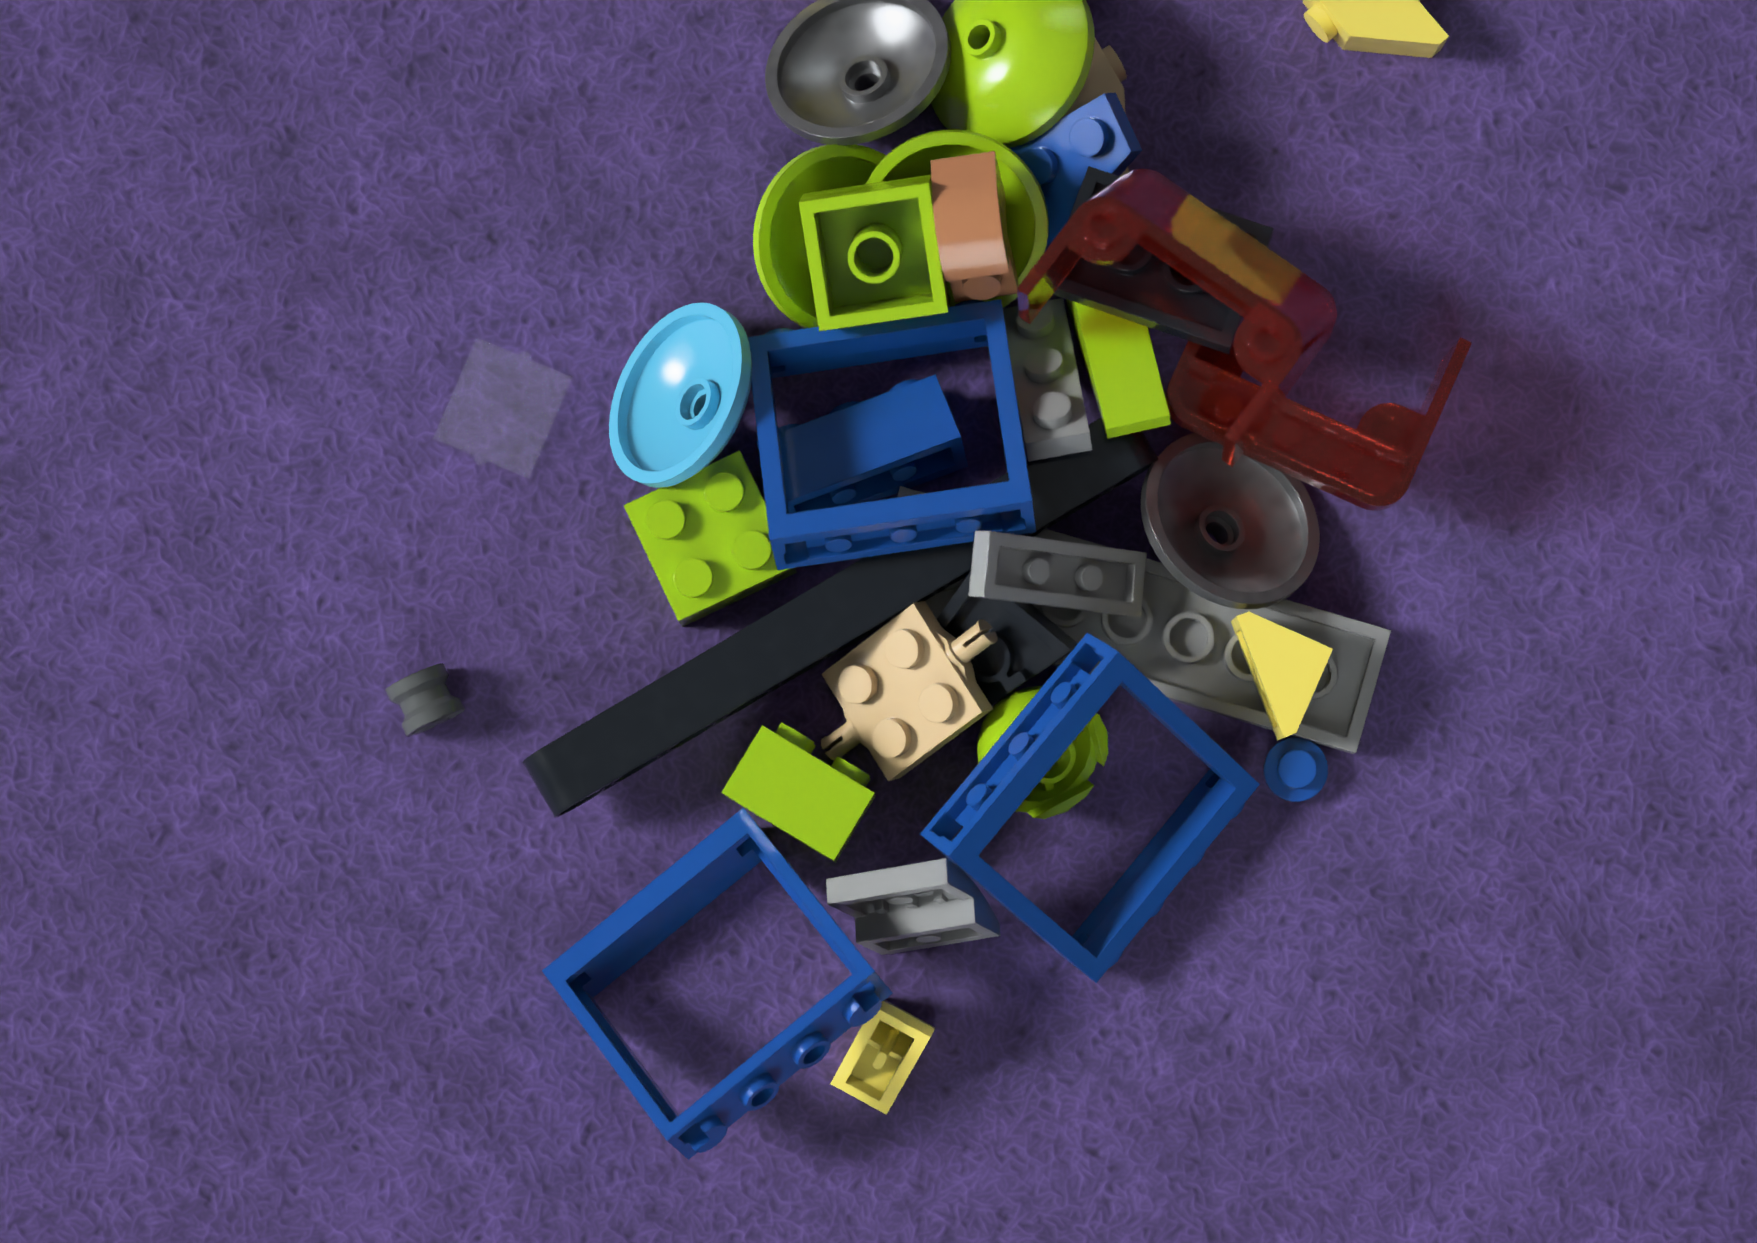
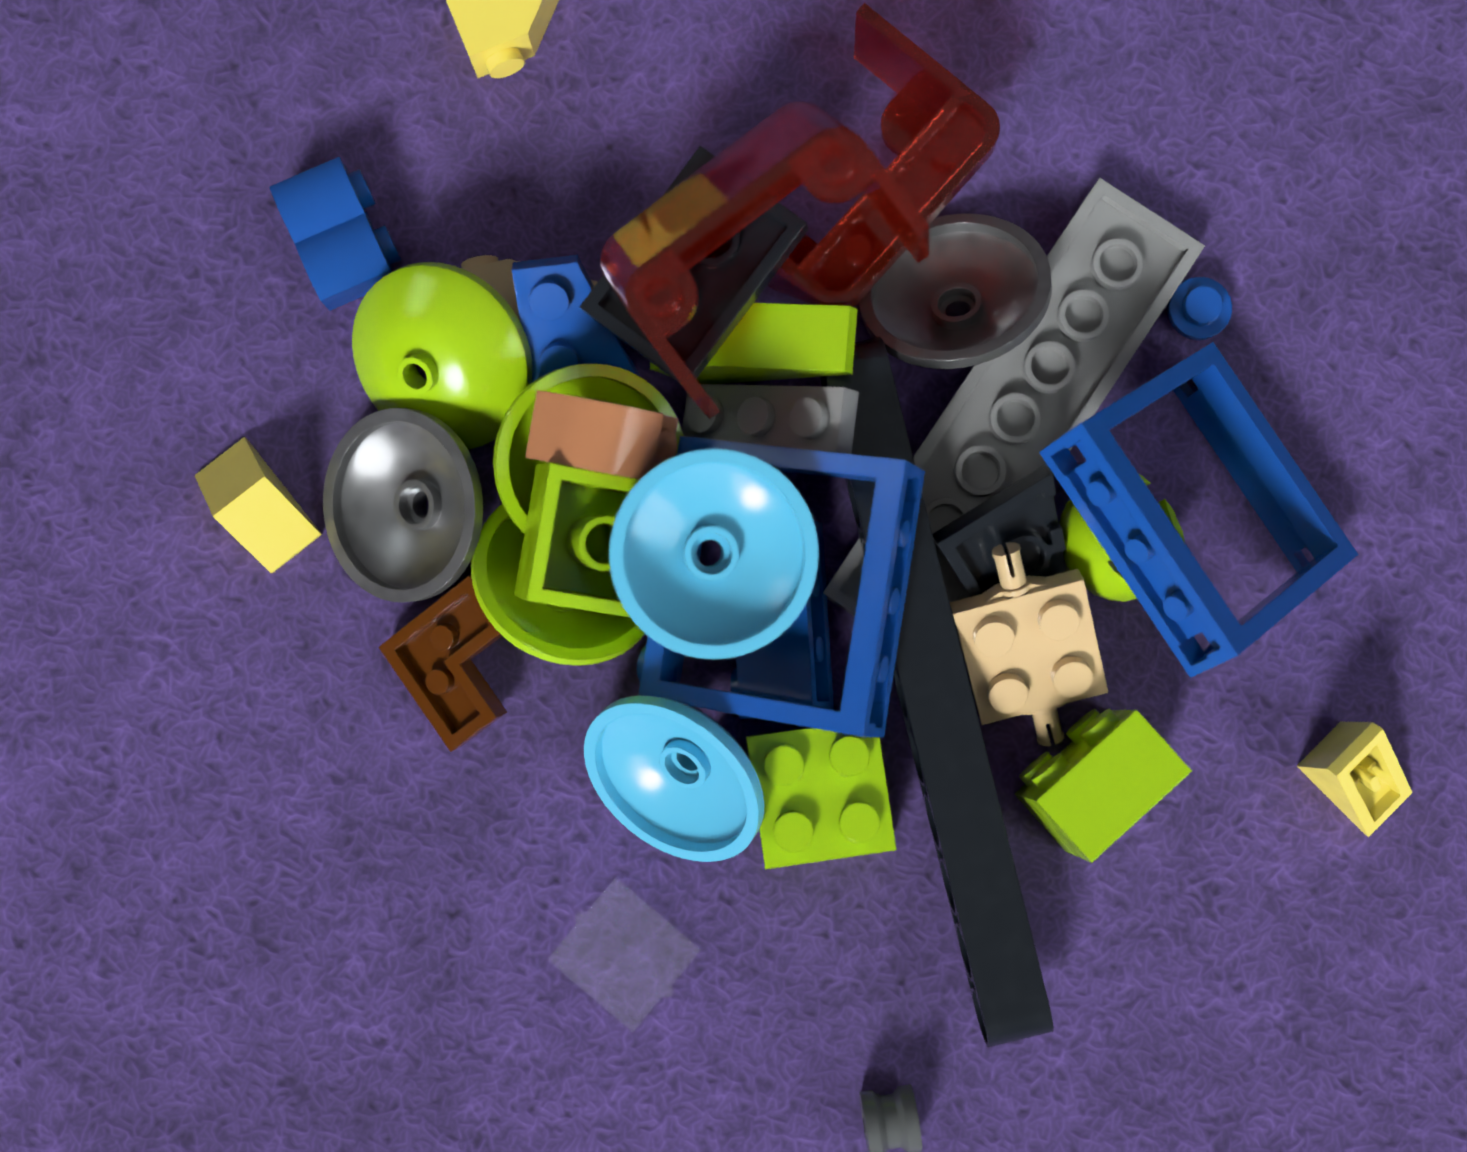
camera: 75 degrees left, 0 degrees up
blue window [542,807,893,1160] -> none
light grey slope [826,858,1000,955] -> none
light grey plate [968,531,1147,617] -> none
light yellow slope [1231,611,1333,741] -> none
none -> reddish brown plate [379,575,507,752]
none -> medium azure dish [609,449,819,659]

